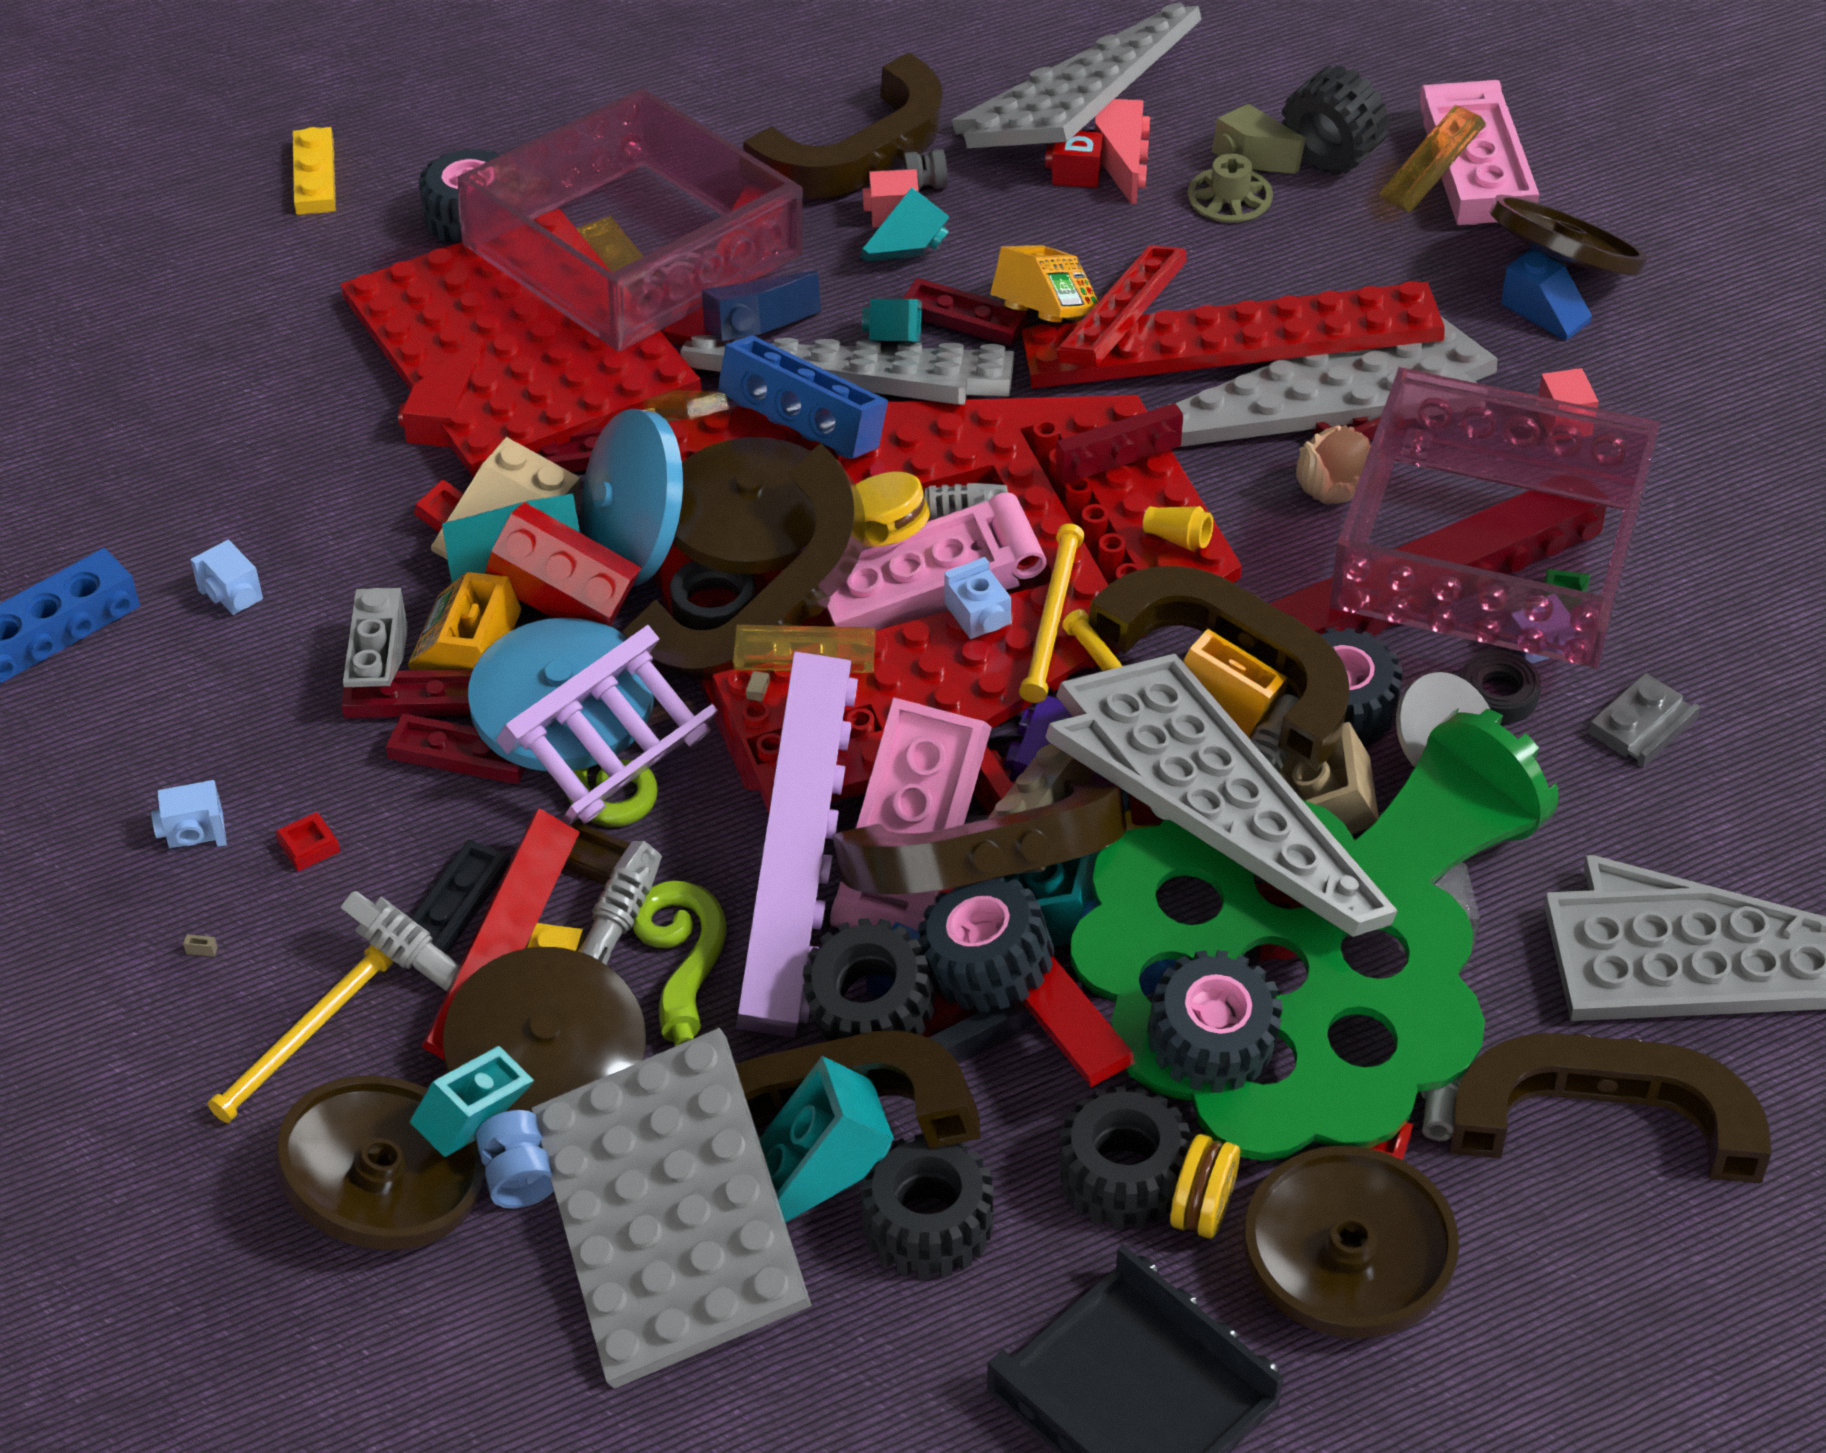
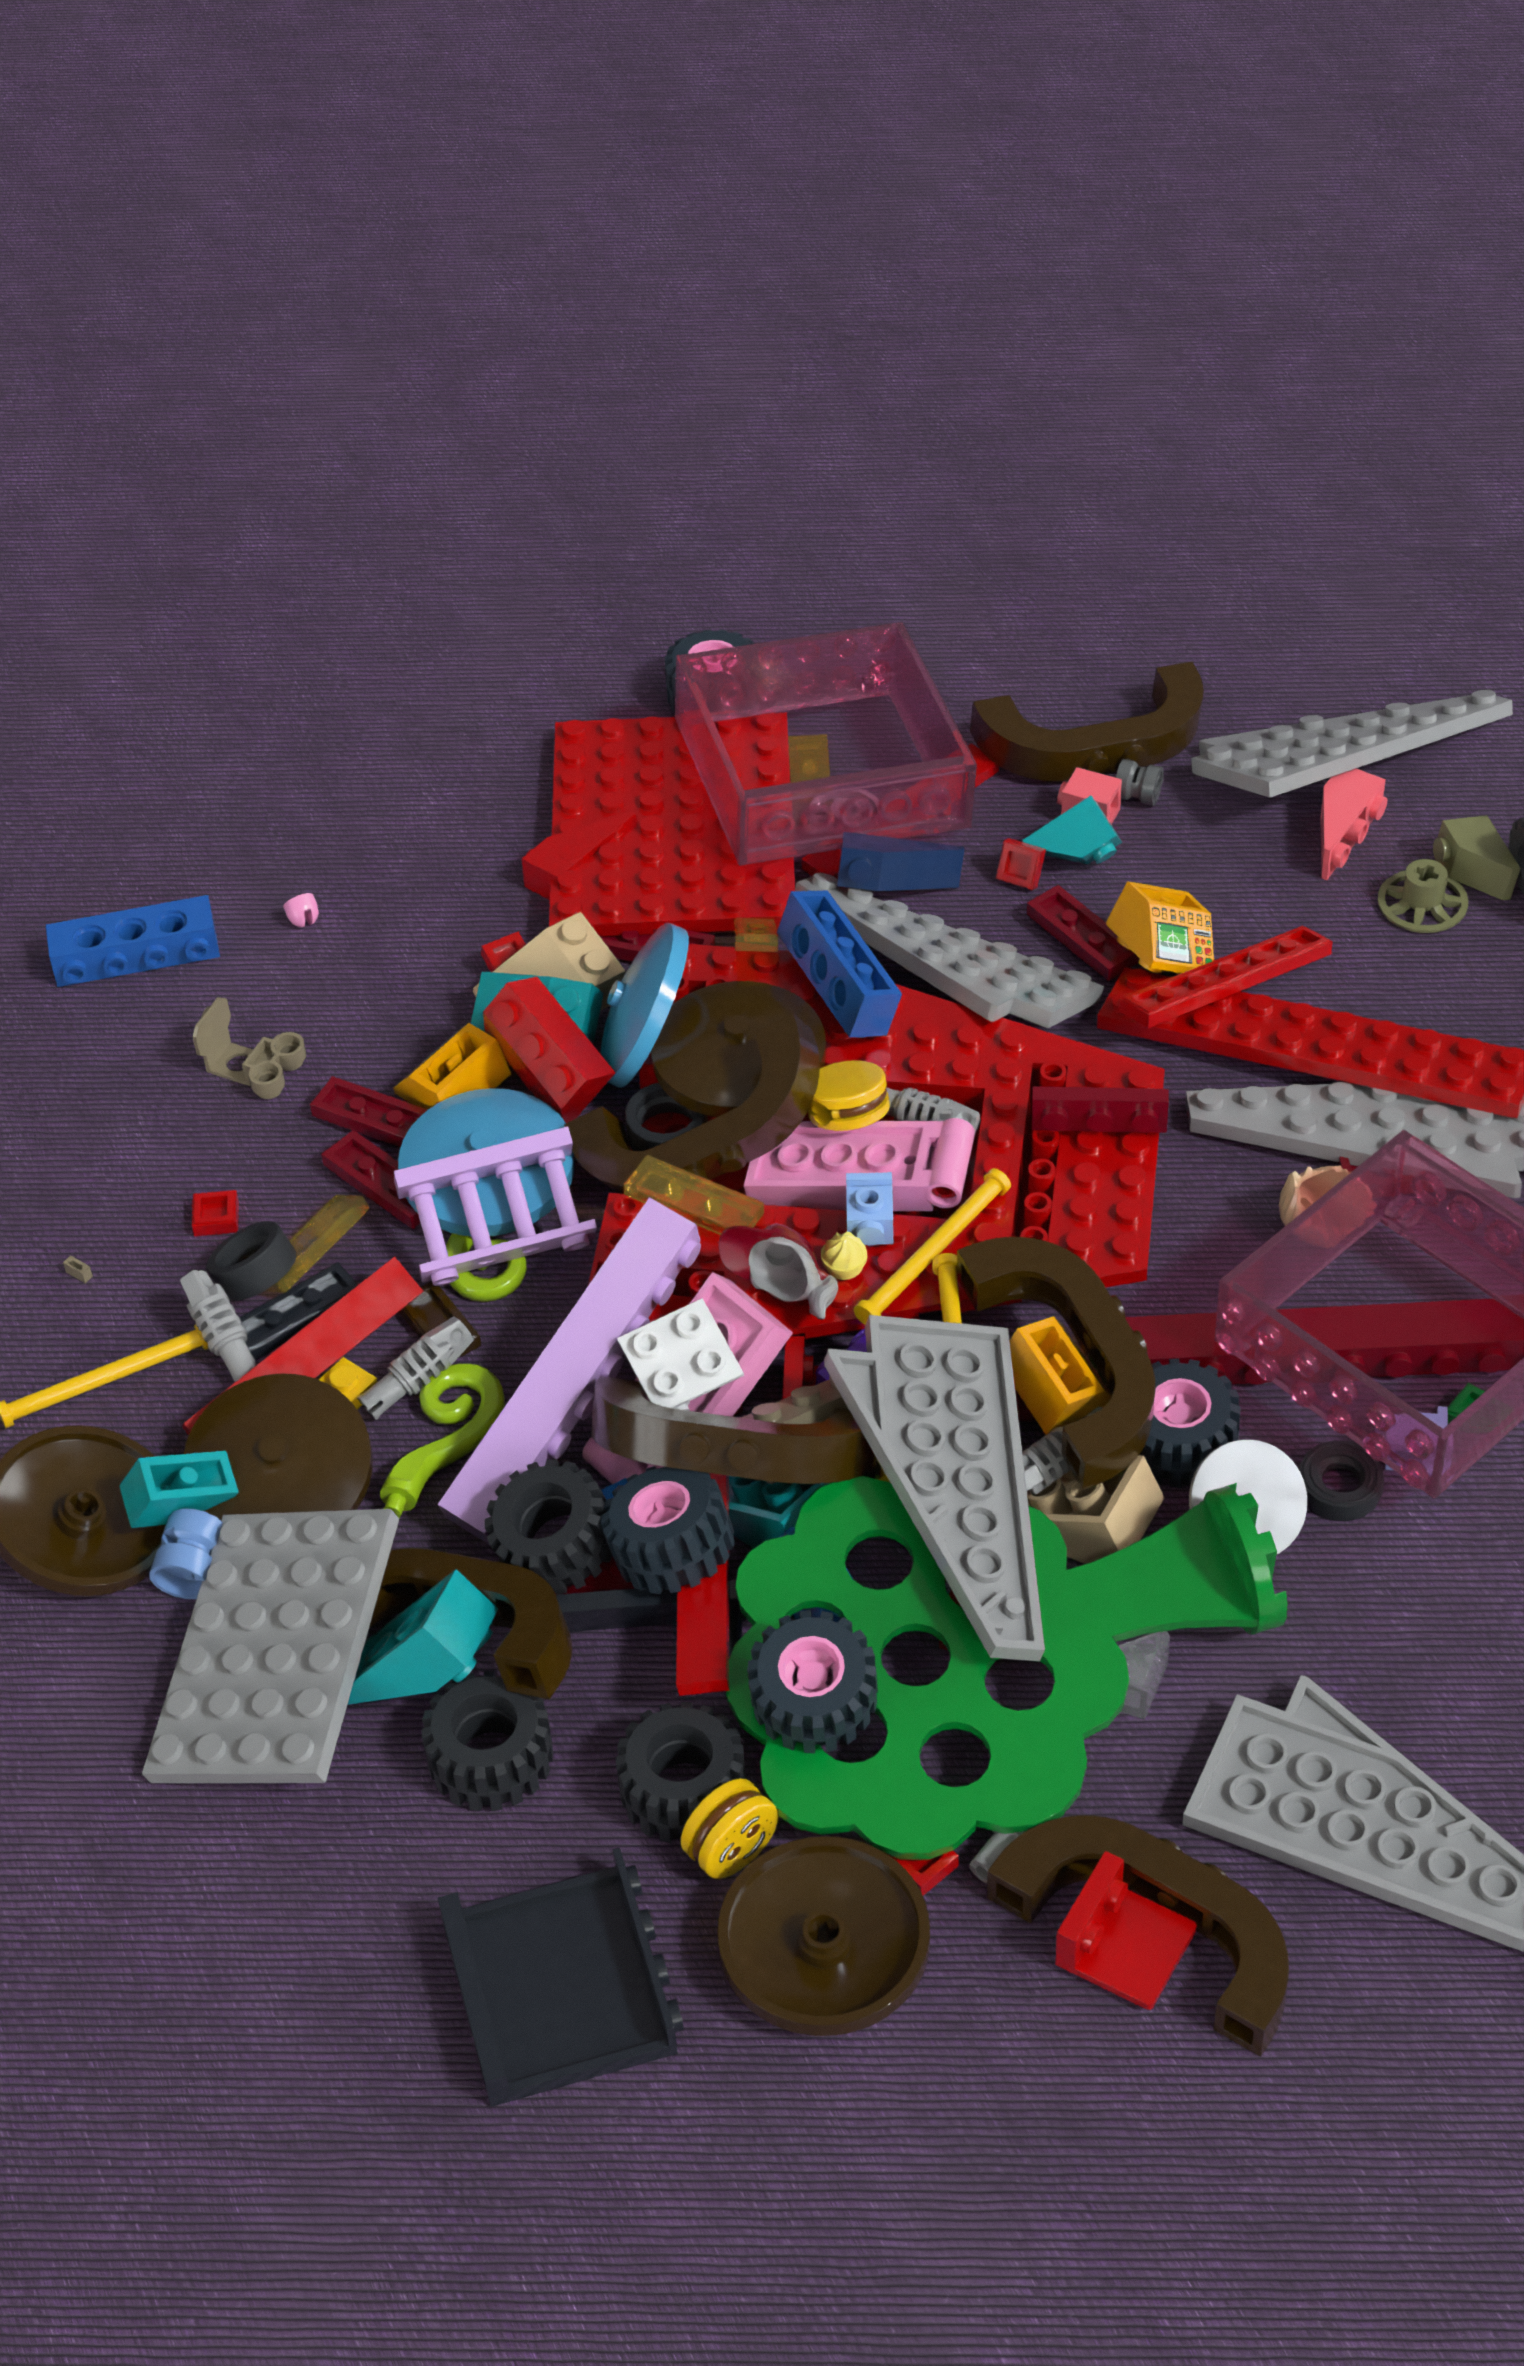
camera: 30 degrees right, 0 degrees up
light blue brick [151,780,227,849] -> none
light blue brick [190,539,263,615] -> none
yellow plate [293,127,336,215] -> none
light grey slope [343,588,408,687] -> none
dark tan piece [746,671,770,701] -> none
teal slope [862,299,922,342] -> none
red brick [1045,131,1103,188] -> none
yellow cone [1143,506,1213,551] -> none
flat silver plate [1588,673,1701,768] -> none
none -> dark tan piece [193,997,306,1099]
none -> black tyre [206,1221,297,1301]
none -> clear yellow tile [266,1195,370,1293]
none -> bright pink hinge [283,893,319,928]
none -> white hinge [617,1298,744,1411]
none -> light grey hair [719,1223,838,1320]
none -> light yellow plate [821,1232,867,1280]
none -> red tile [995,838,1046,890]
none -> red bracket [1055,1851,1197,2010]

